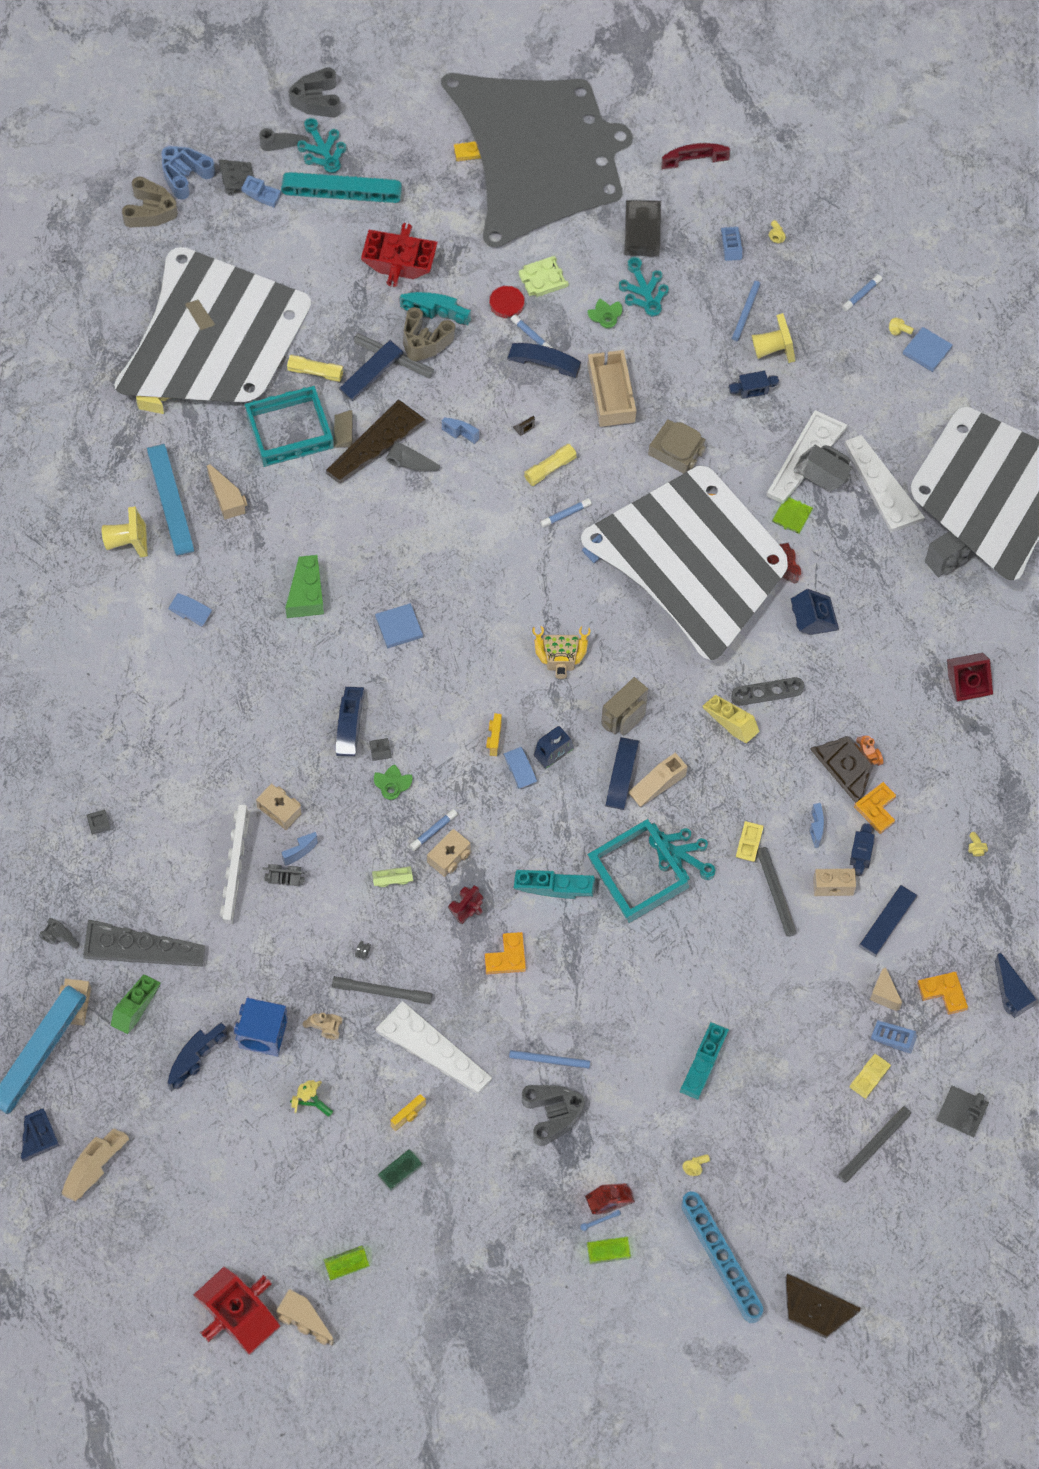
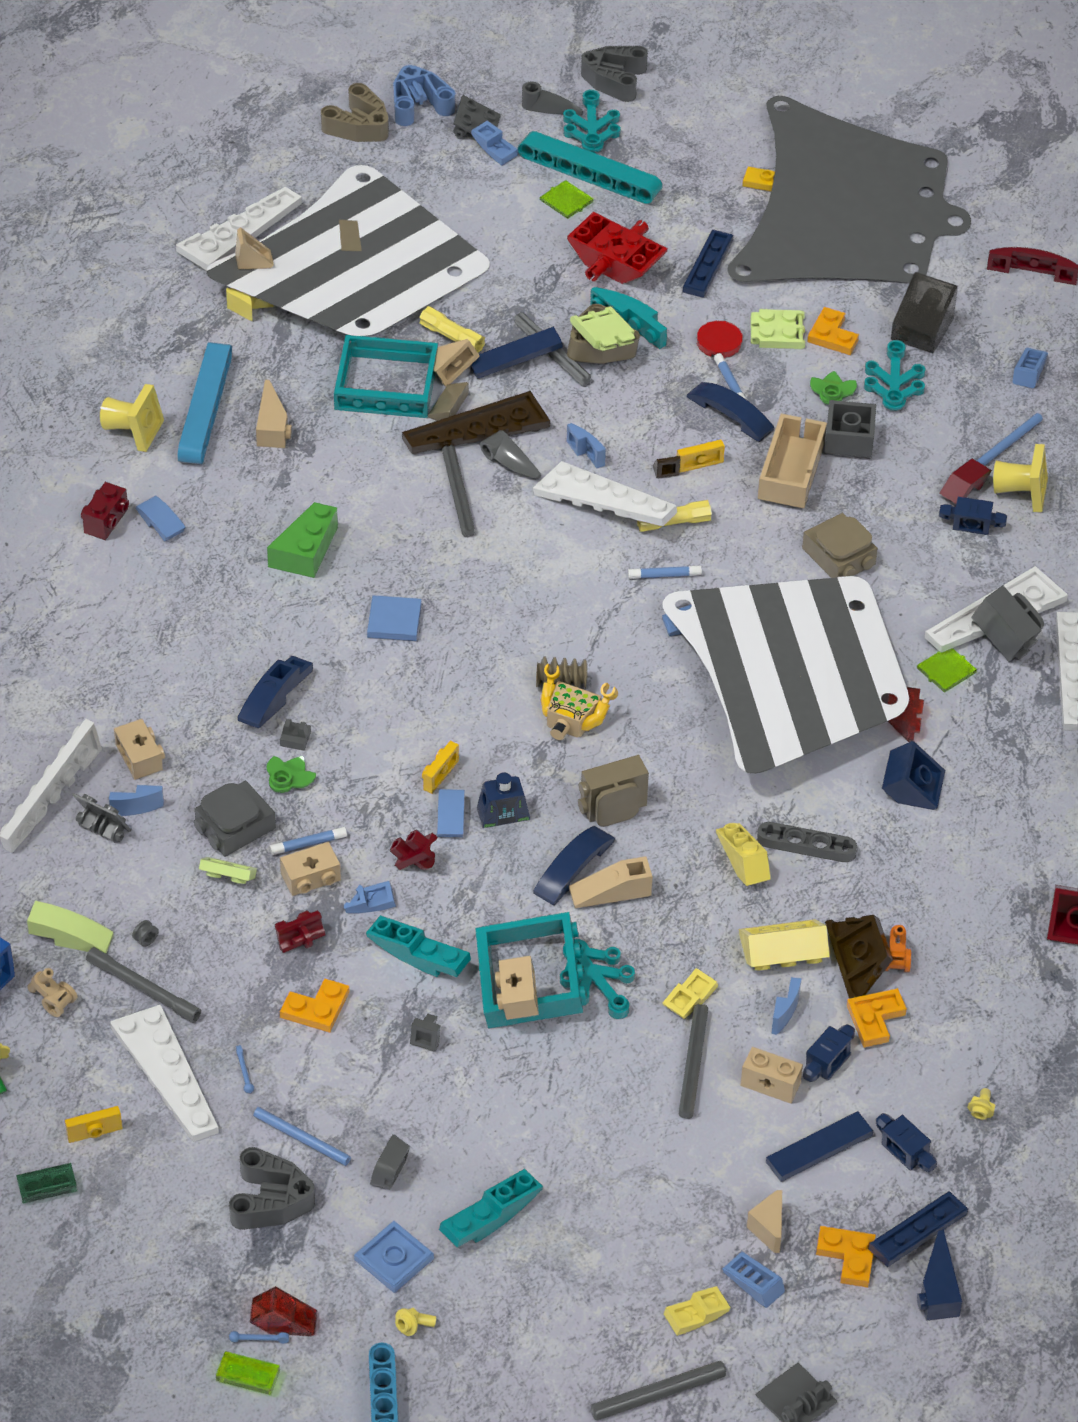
camera: 25 degrees right, 15 degrees down
none -> yellowish green slope [27,901,114,953]
none -> dark red brick [81,482,129,540]
none -> white wing [176,187,302,270]
none -> dark grey brick [193,780,276,857]
none -> tan slope [235,227,274,269]
none -> medium blue hinge [236,1045,254,1093]
none -> medium blue slope [344,881,396,913]
none -> medium blue tile [354,1221,434,1293]
none -> dark grey piece [370,1134,410,1190]
none -> dark red hips [389,829,438,870]
none -> dark grey tile [410,1013,441,1052]
none -> tan slope [434,339,480,387]
none -> dark grey axle [442,445,475,537]
none -> tan brick [495,956,539,1020]
none -> white wing [533,461,677,526]
none -> dark tan piece [536,656,588,690]
none -> clear neon green piece [540,180,593,219]
none -> yellowish green plate [570,306,635,351]
none -> yellow plate [677,439,725,473]
none -> dark blue tile [682,229,733,298]
none -> light yellow slope [738,919,830,970]
none -> light orange plate [807,307,859,355]
none -> dark grey brick [824,400,877,458]
none -> dark blue tile [868,1191,968,1267]
none -> dark blue piece [876,1113,937,1172]
none -> dark red slope [939,458,992,504]

